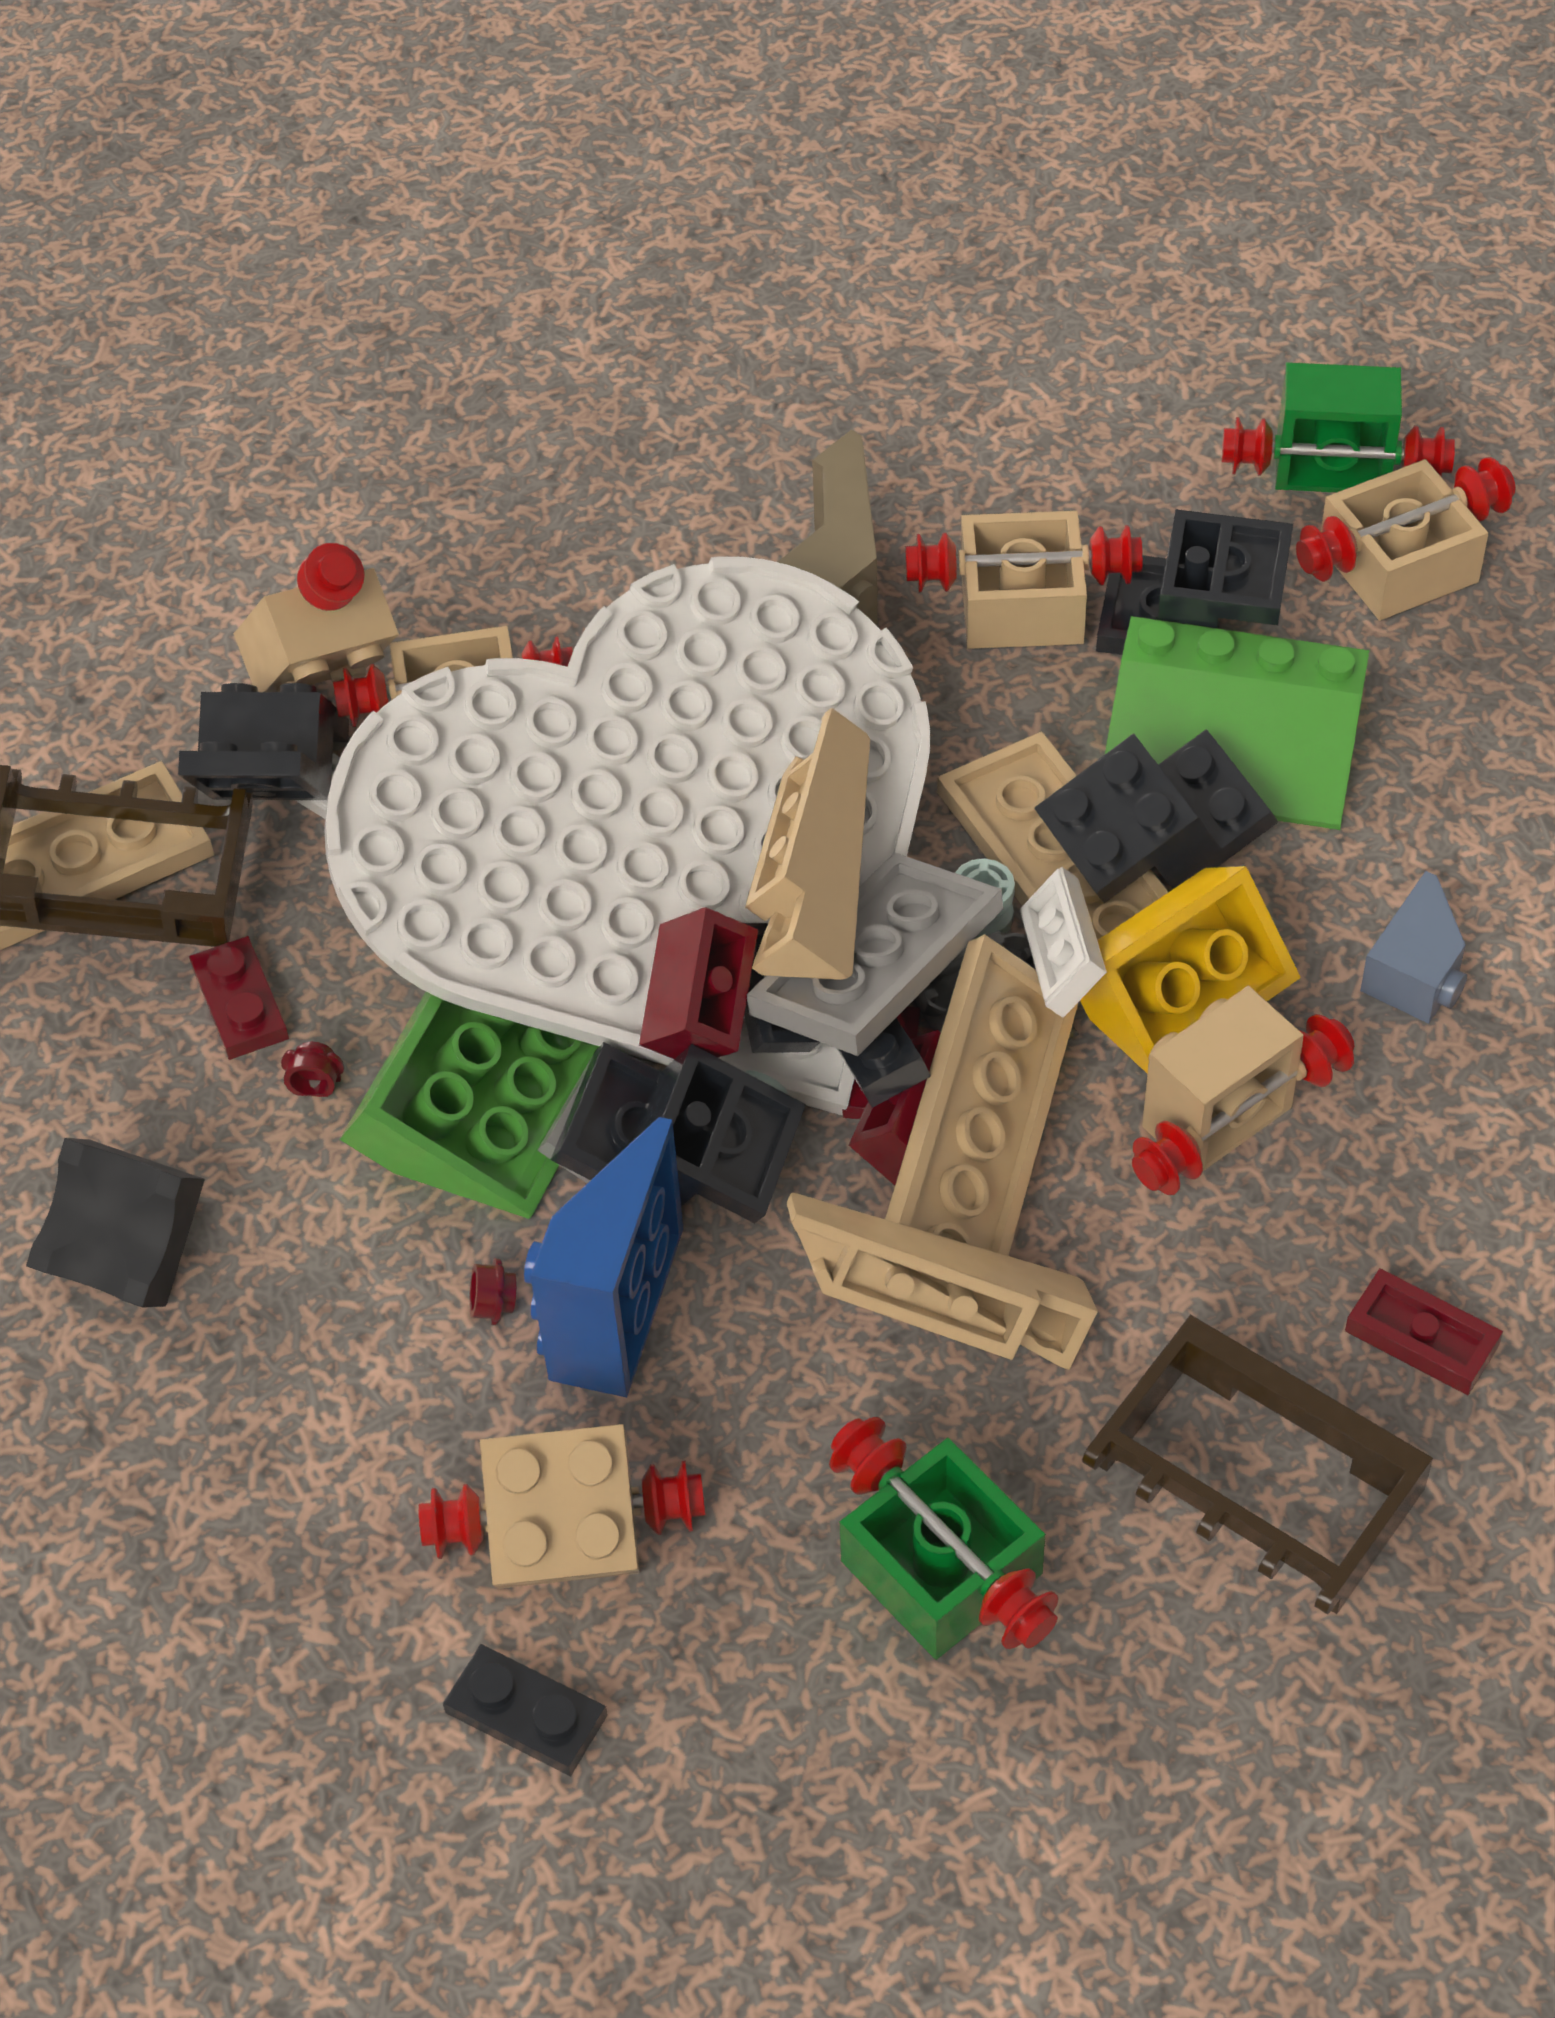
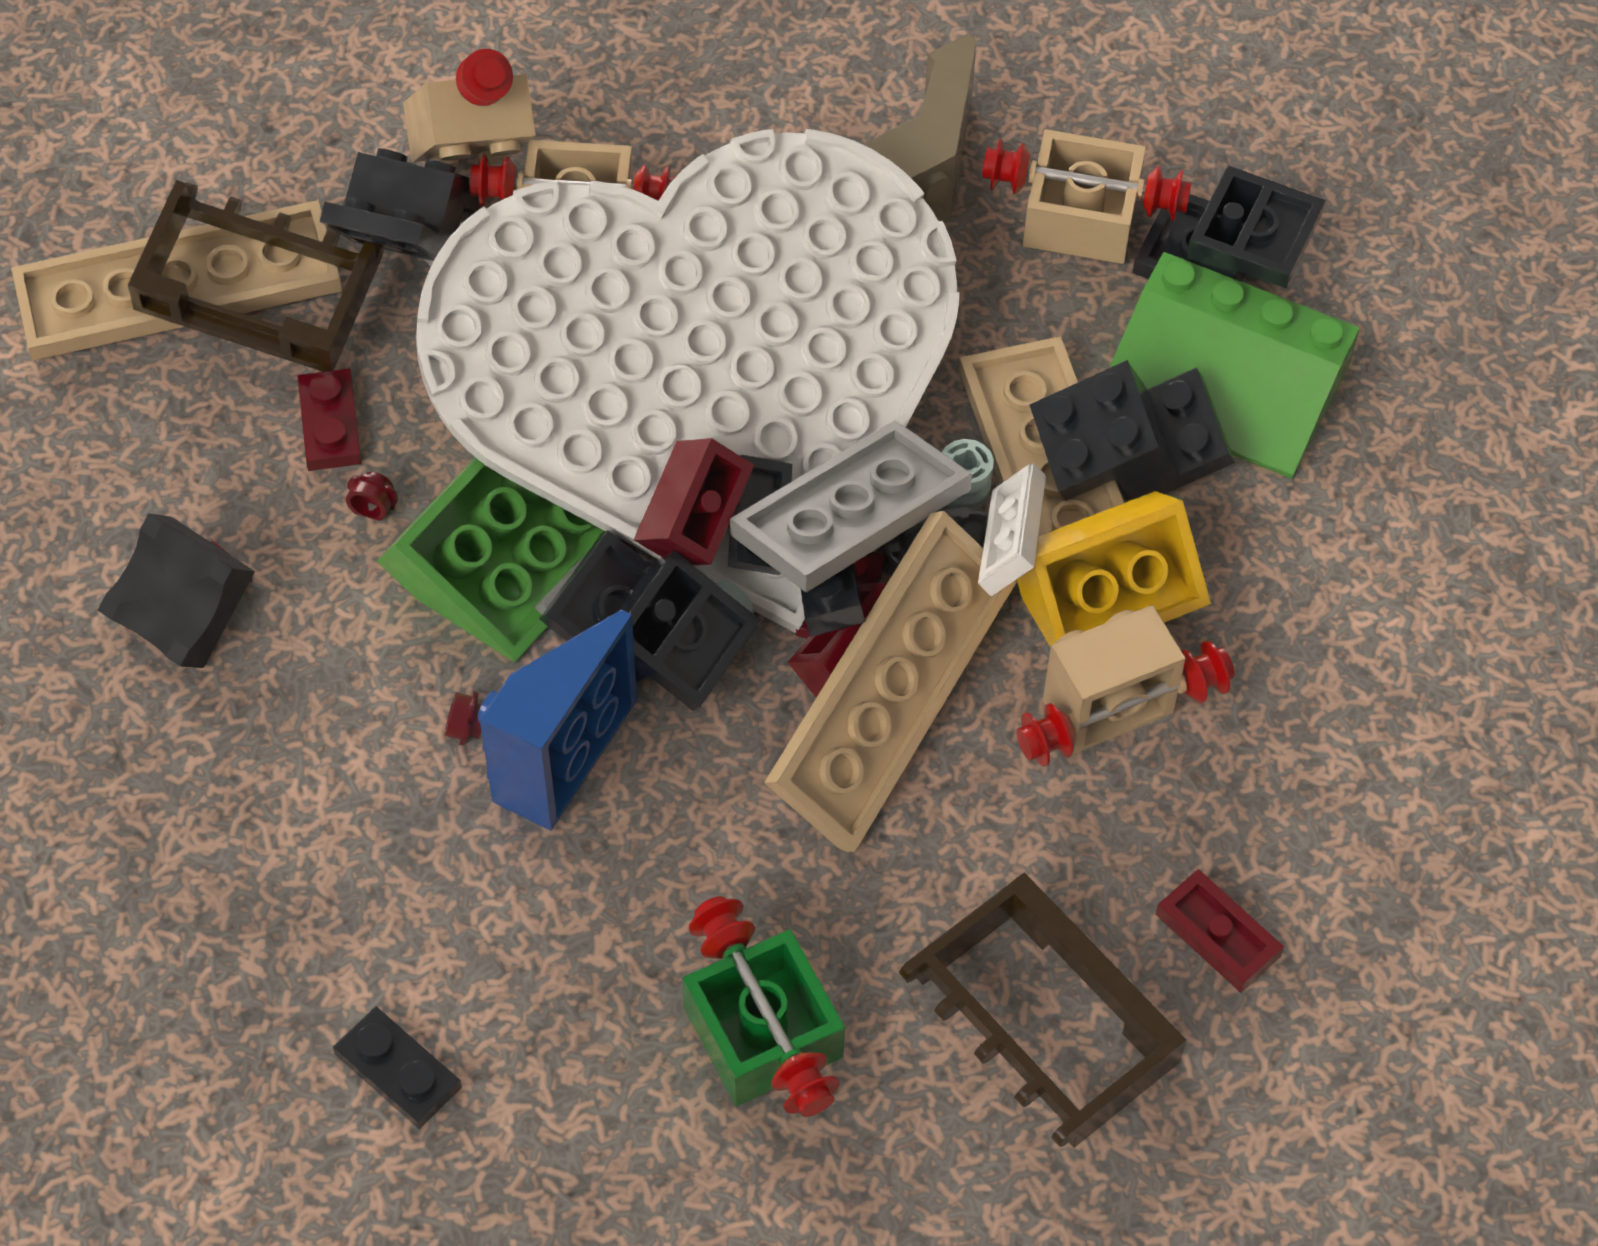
camera: 10 degrees right, 5 degrees up
tan brick [418,1424,705,1589] -> none
tan wedge [745,708,870,980] -> none
tan wedge [787,1193,1098,1370] -> none
green brick [1221,362,1455,493] -> none
tan brick [1296,457,1516,621] -> none
sand blue slope [1360,871,1467,1024] -> none

